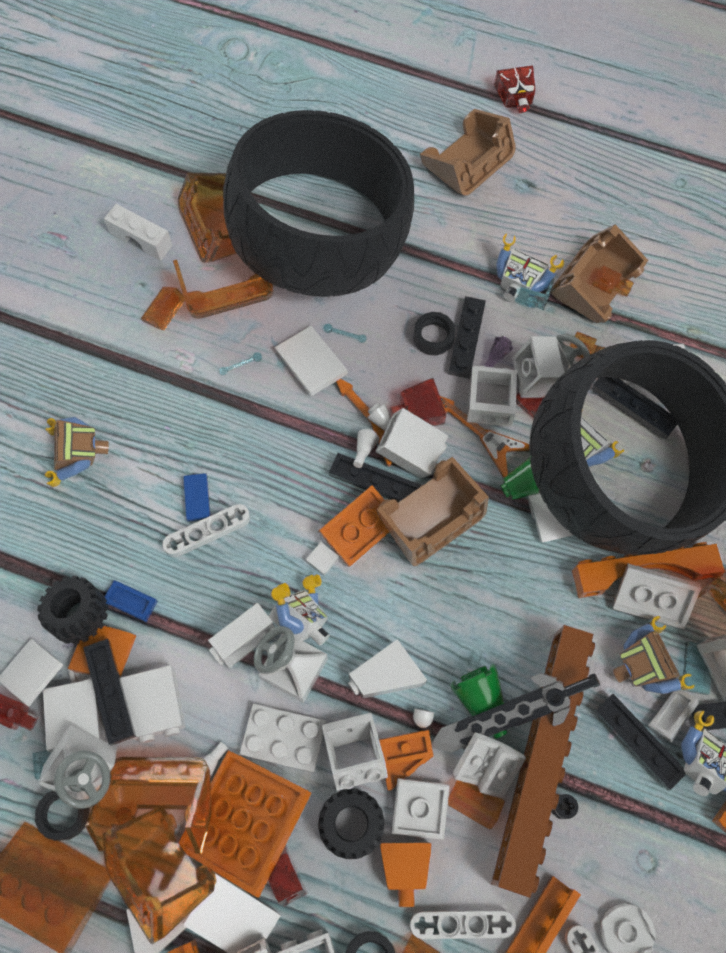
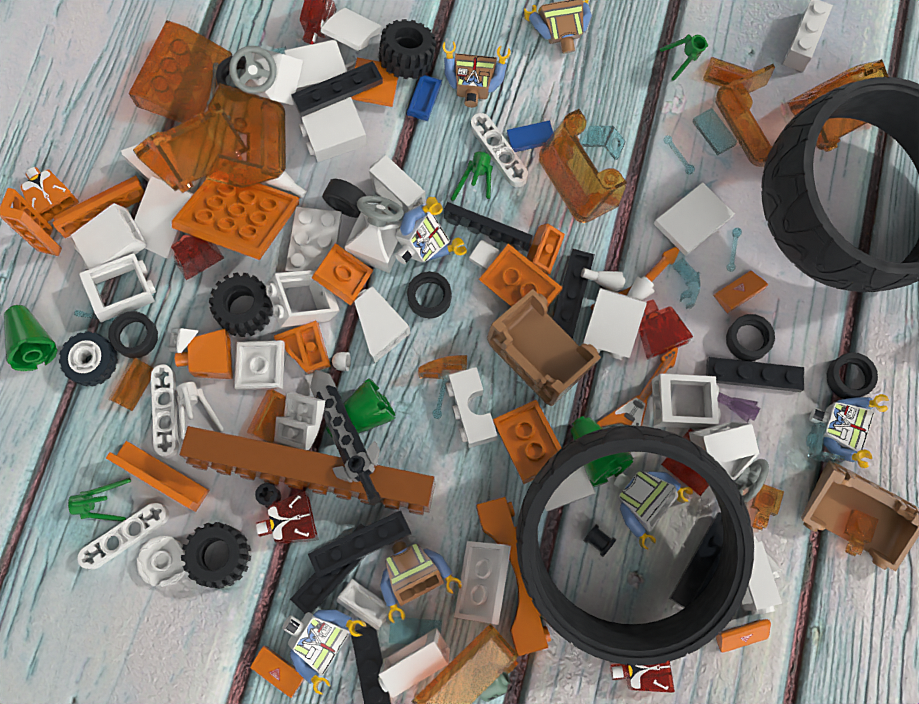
camera: 85 degrees right, 5 degrees up
none -> white slope [168,328,198,353]
none -> white plant [176,382,223,439]
none -> black tyre [181,522,251,589]
none -> clear light blue hinge [207,63,219,108]
none -> clear red torso [256,491,319,544]
none -> black plate [308,510,412,578]
none -> orange plate [311,243,373,305]
none -> black tyre [322,178,367,218]
none -> black tyre [407,271,452,319]
none -> clear orange slope [418,355,467,379]
none -> clear light blue hinge [433,371,450,419]
none -> torso [442,41,511,108]
none -> black plate [444,202,533,252]
none -> white arch [445,367,497,448]
none -> green plant [451,151,493,201]
none -> orange plate [493,399,562,484]
none -> orange slope [526,223,565,275]
none -> clear orange windscreen [539,109,627,223]
none -> clear light blue bracket [581,126,626,160]
none -> black bush [583,524,616,557]
none -> green plant [660,34,708,81]
none -> clear light blue piece [673,258,701,309]
none -> clear light blue tile [692,108,737,156]
none -> orange slope [713,271,768,314]
none -> black tyre [826,352,878,399]

